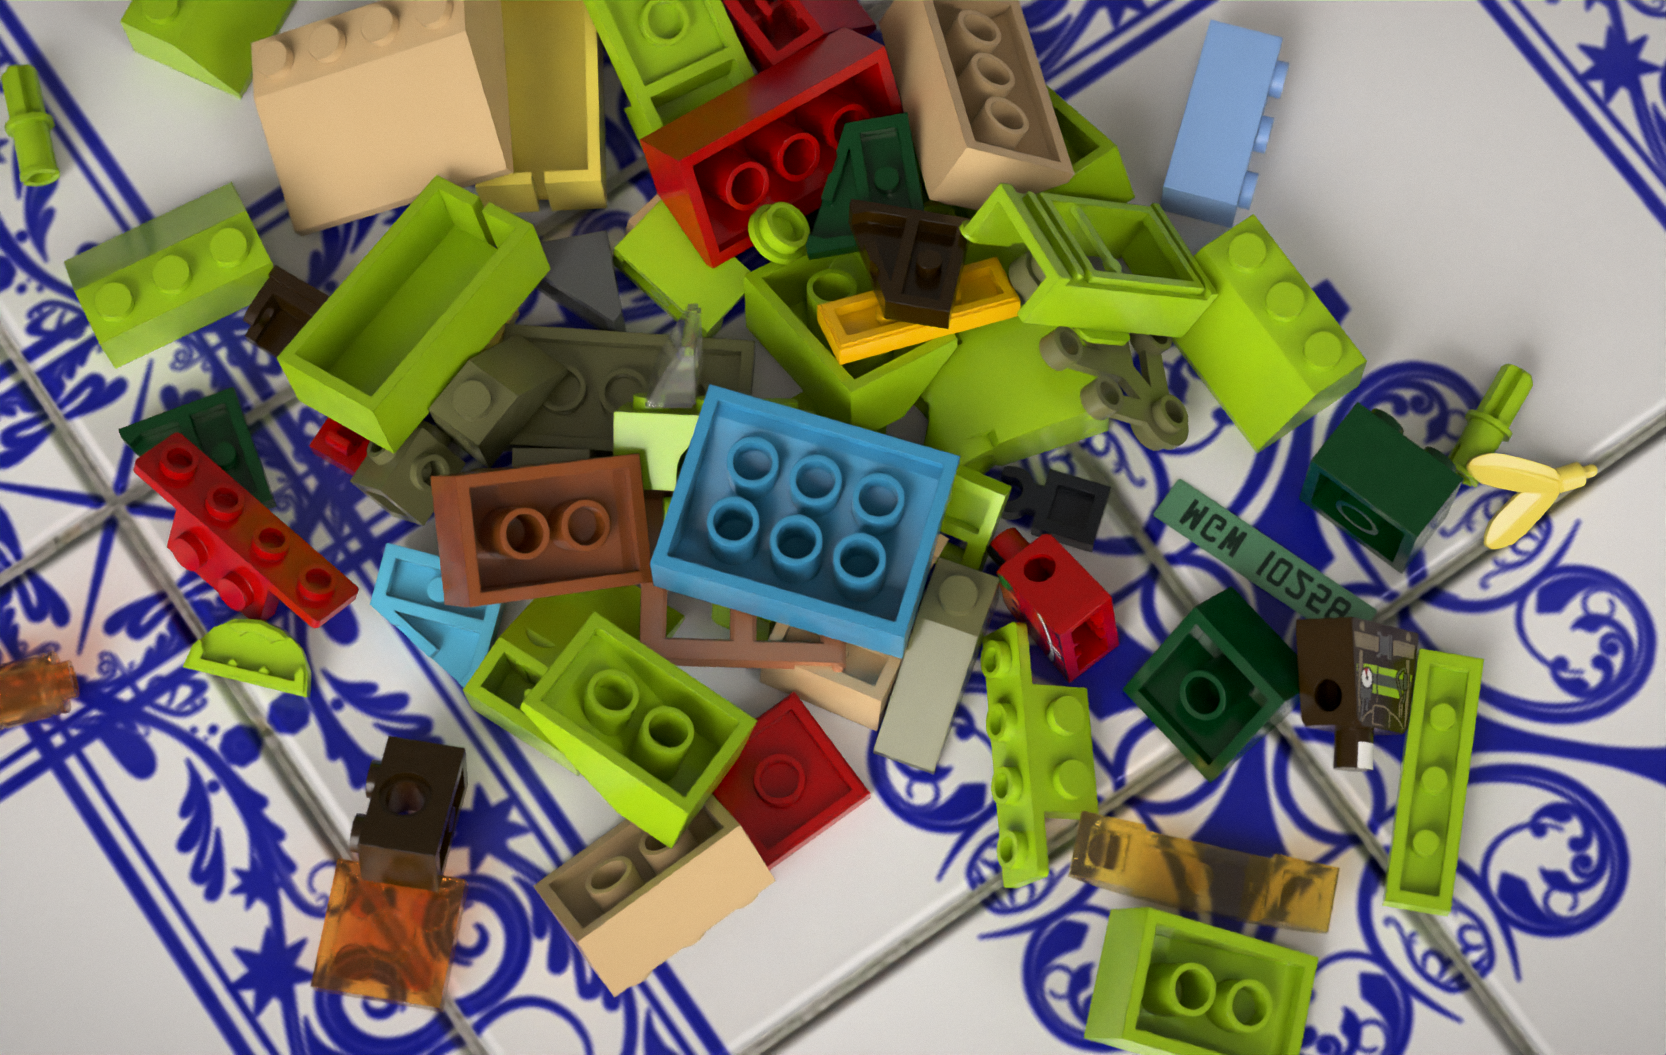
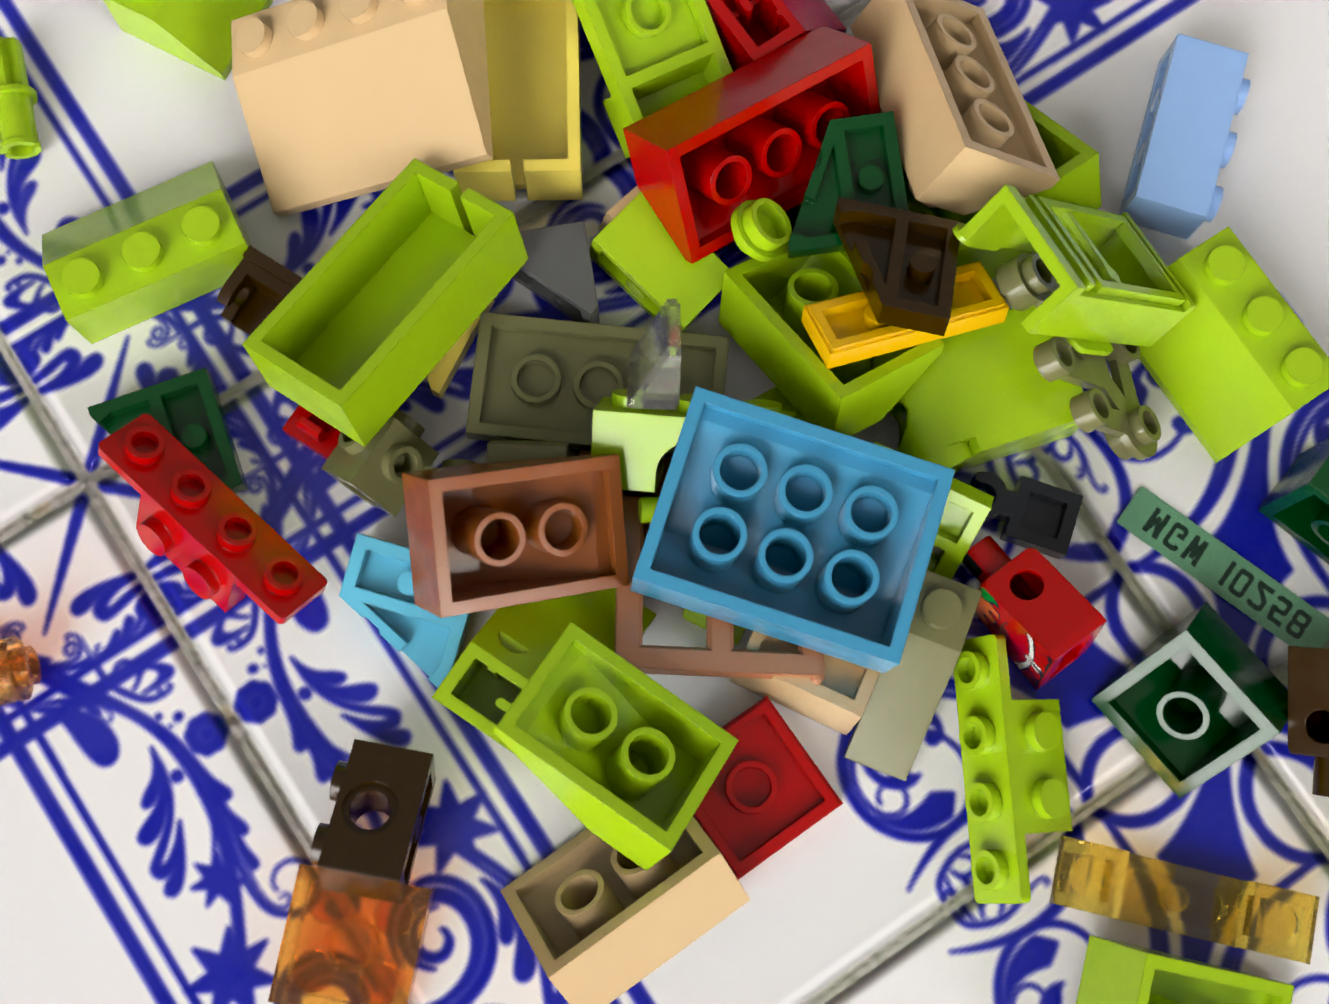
camera: 10 degrees left, 5 degrees up
lime plate [183,619,312,697] -> none
olive slope [429,333,568,468] -> none

